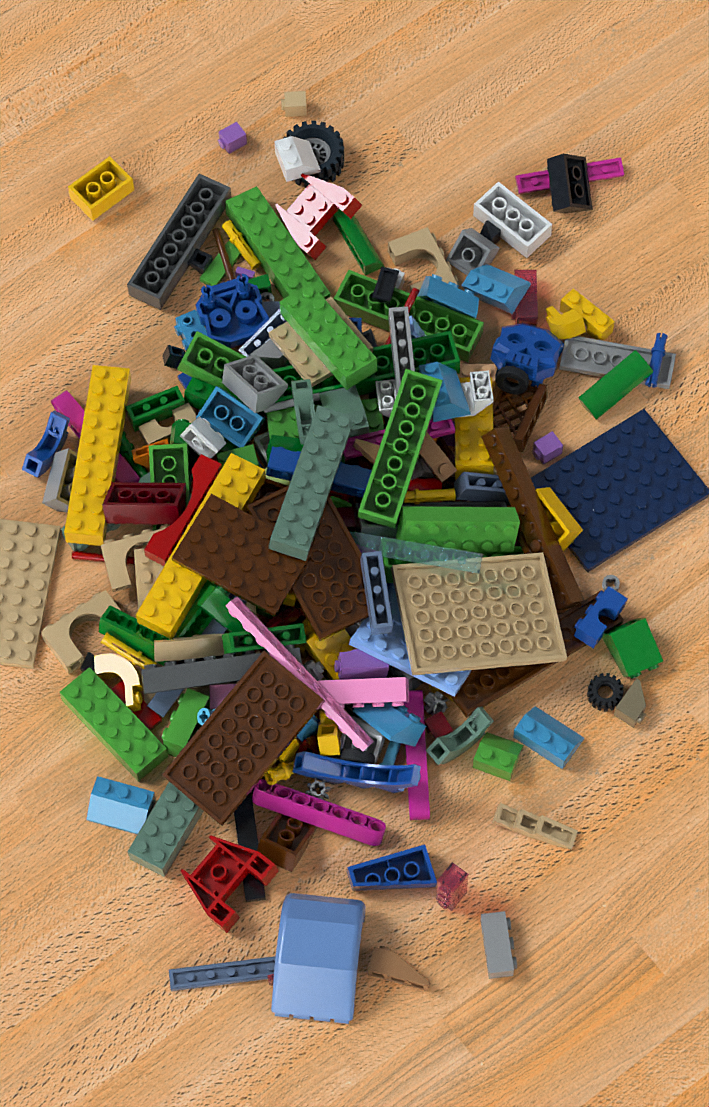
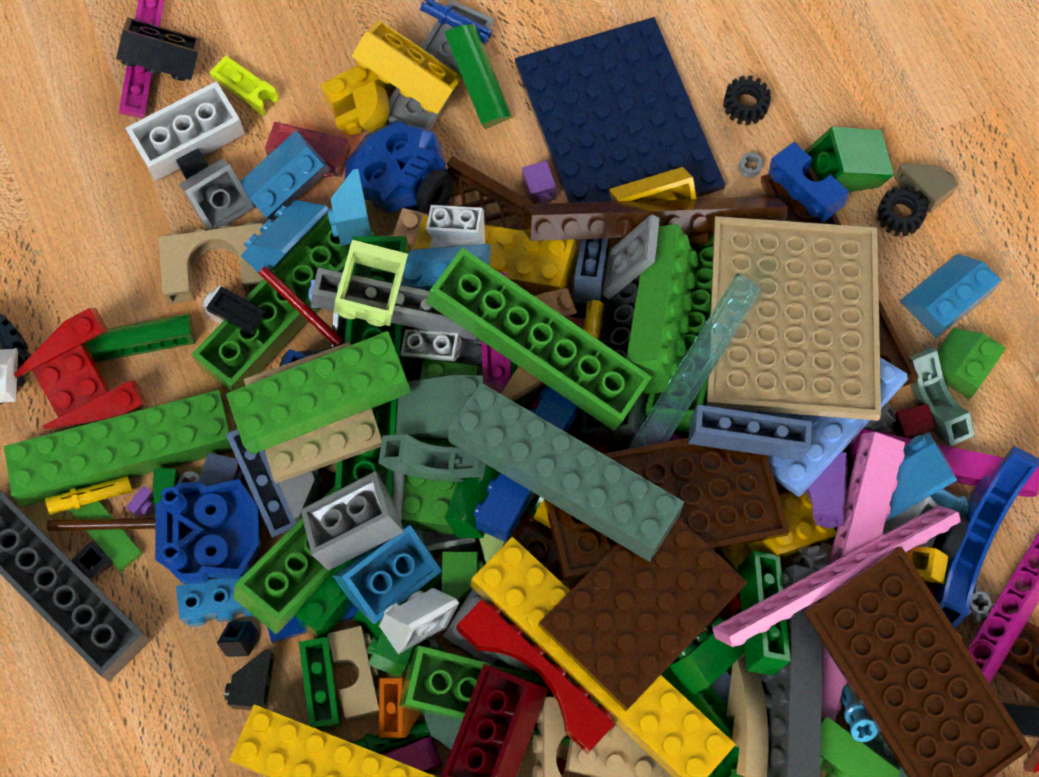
camera: 75 degrees left, 5 degrees up
none -> neon yellow plate [209,55,279,115]
none -> pearl dark grey slope [224,650,275,710]
none -> medium azure slope [327,169,371,245]
none -> yellowish green window [334,240,408,326]
none -> yellow slope [351,19,462,114]
none -> light grey tile [602,214,660,299]
none -> black tyre [723,75,771,125]

